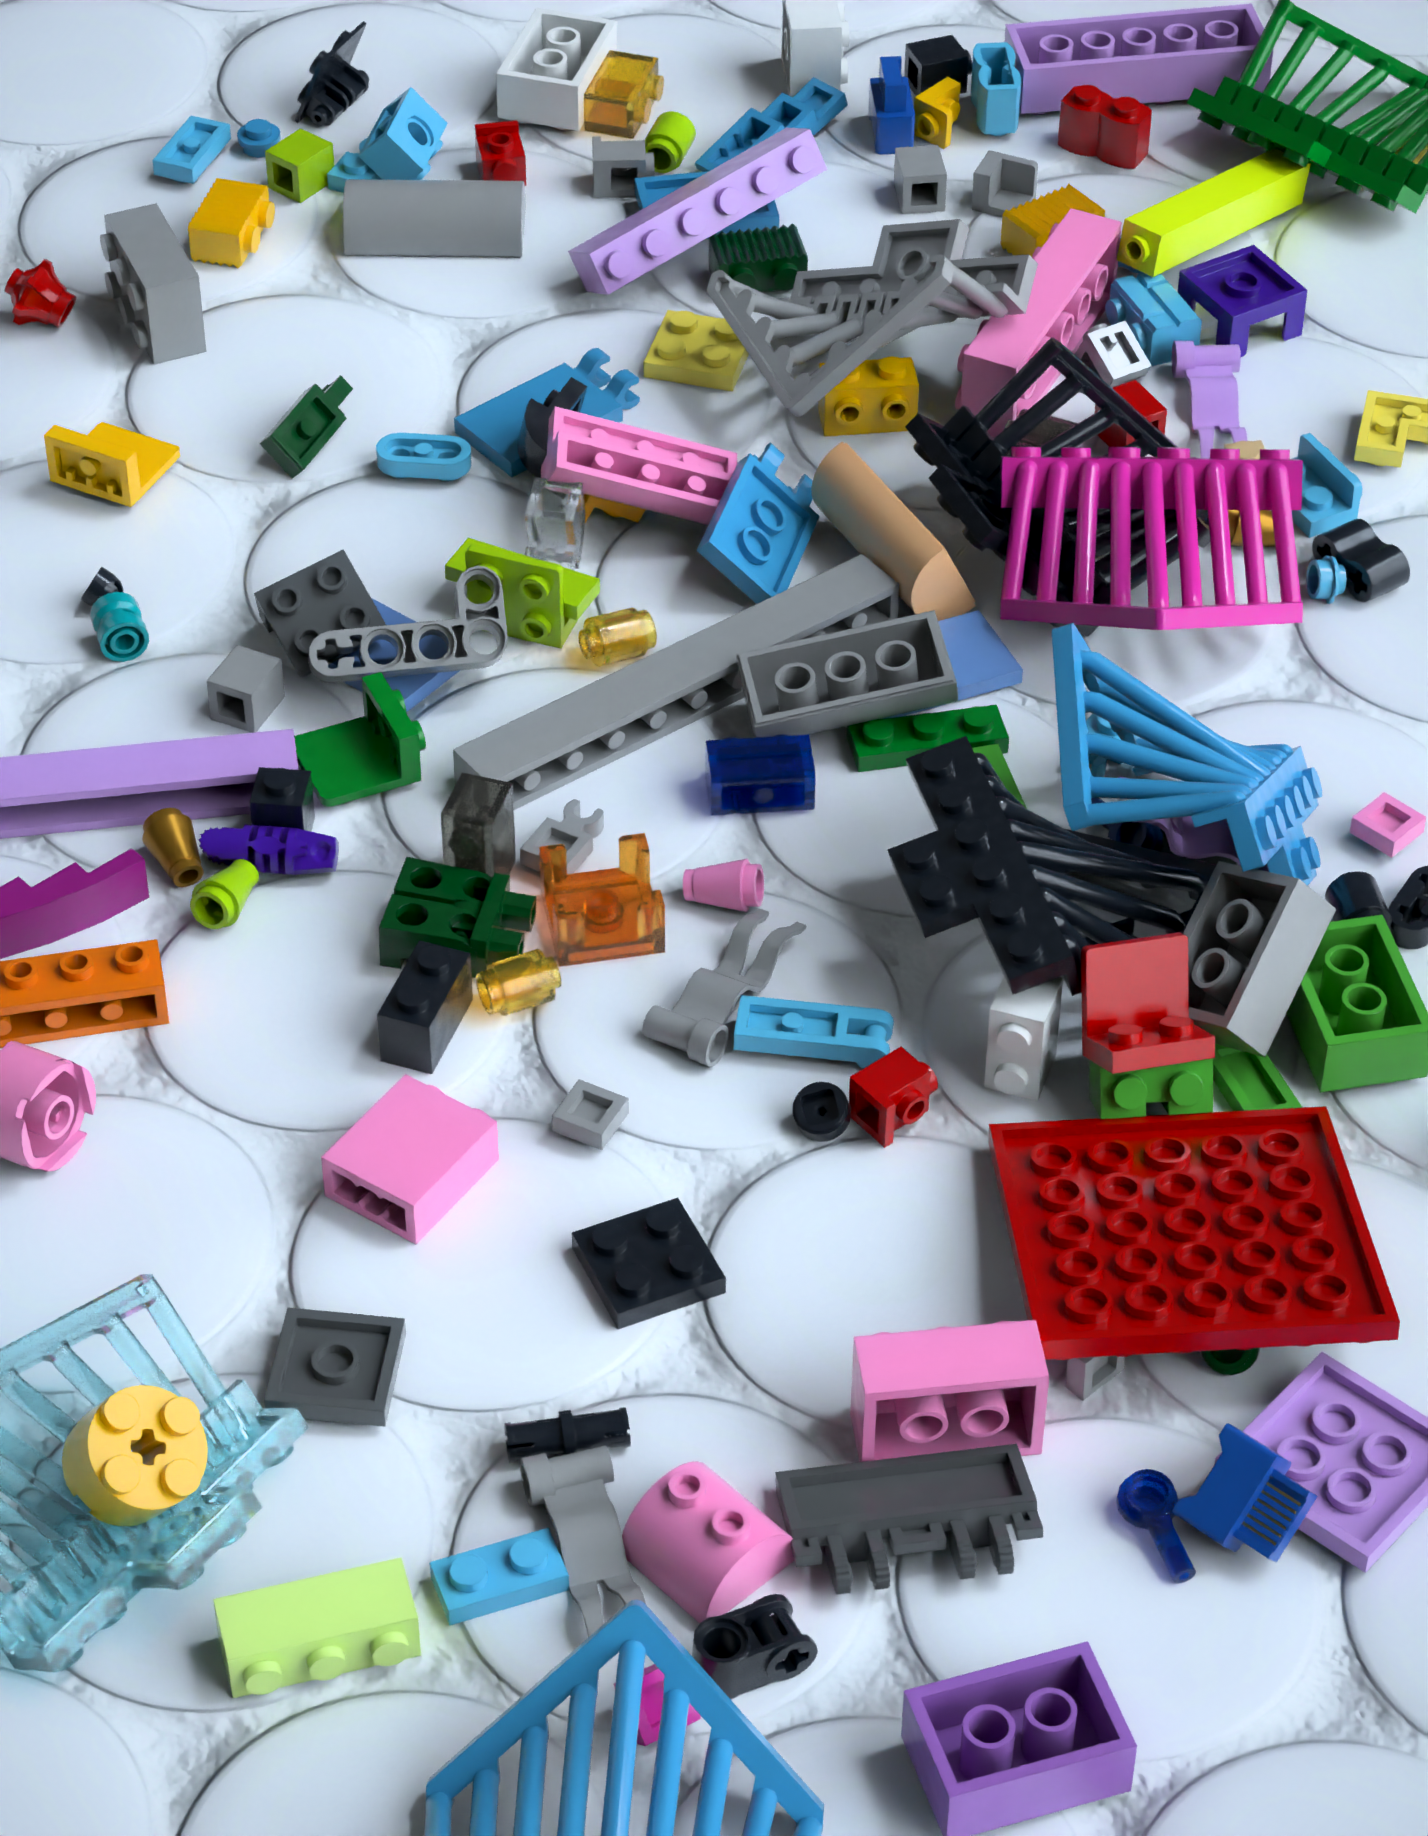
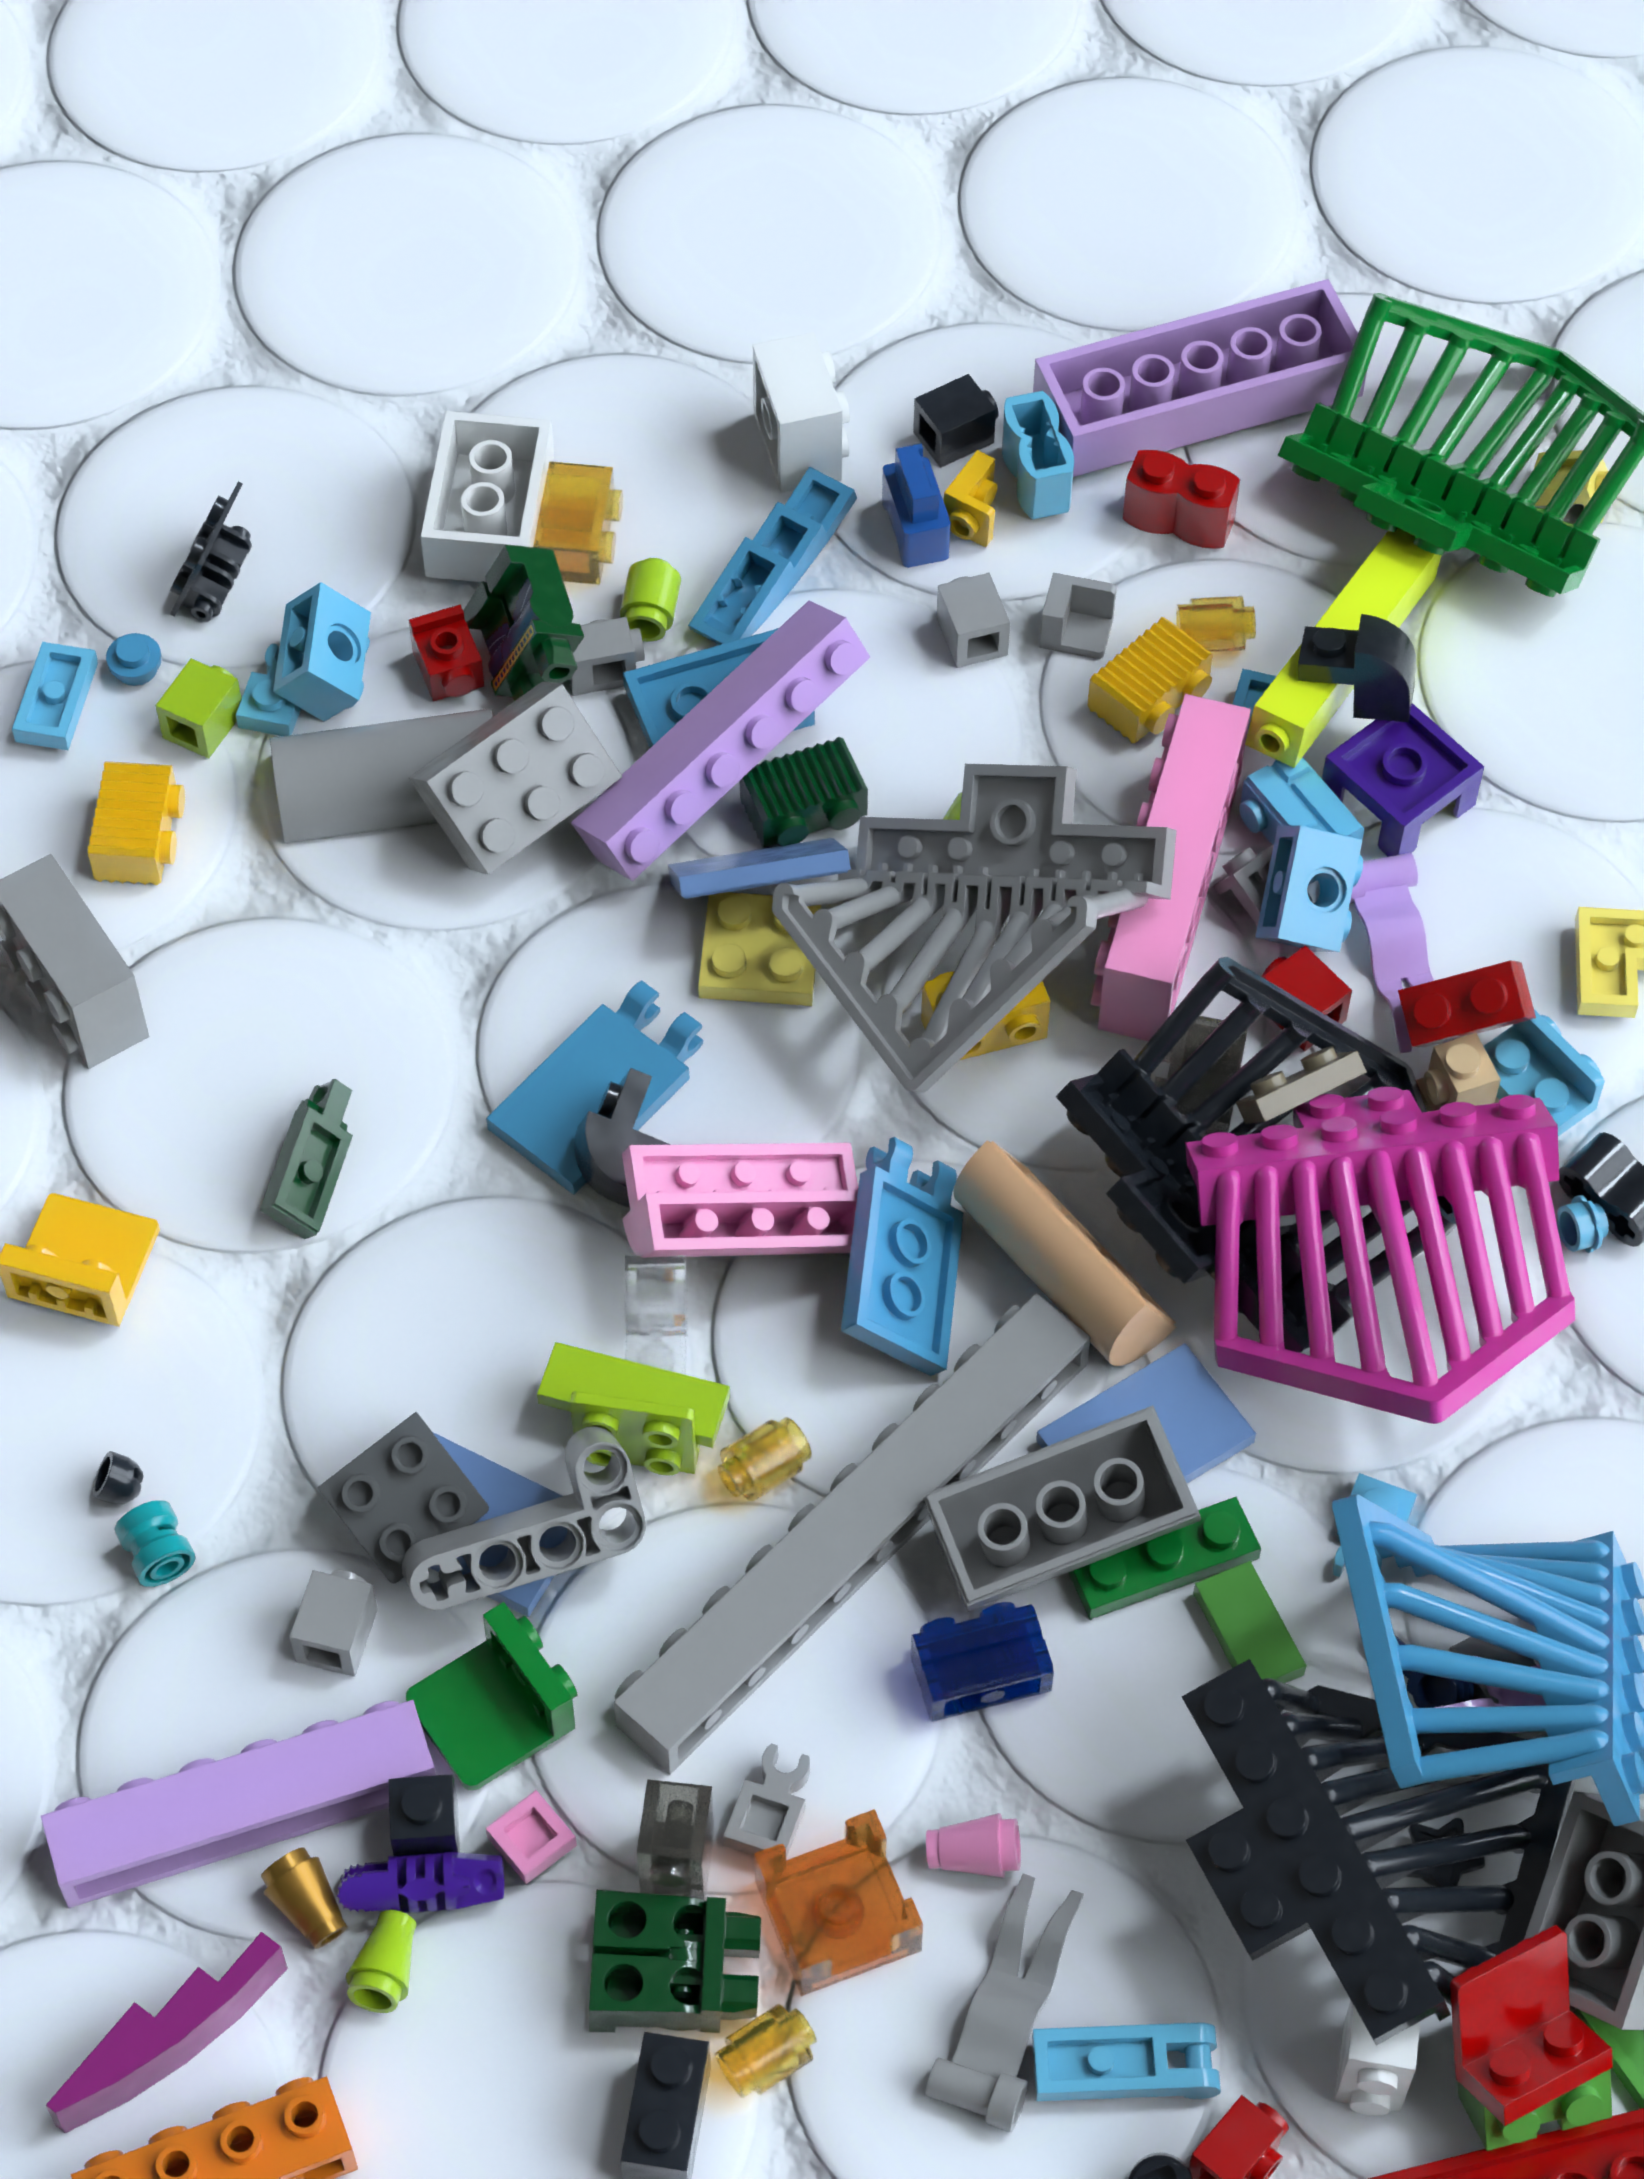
camera: 10 degrees left, 15 degrees up
medium azure plate [376,433,472,481] -> none
none -> light grey brick [409,682,622,875]
none -> dark green hips [463,545,584,701]
none -> bright pink plate [485,1790,577,1884]
none -> medium blue tile [668,838,851,899]
none -> clear yellow brick [1176,596,1256,652]
none -> plate [1236,1046,1367,1124]
none -> medium azure brick [1255,825,1363,952]
none -> black brick [1298,614,1416,722]
none -> red brick [1398,960,1536,1047]

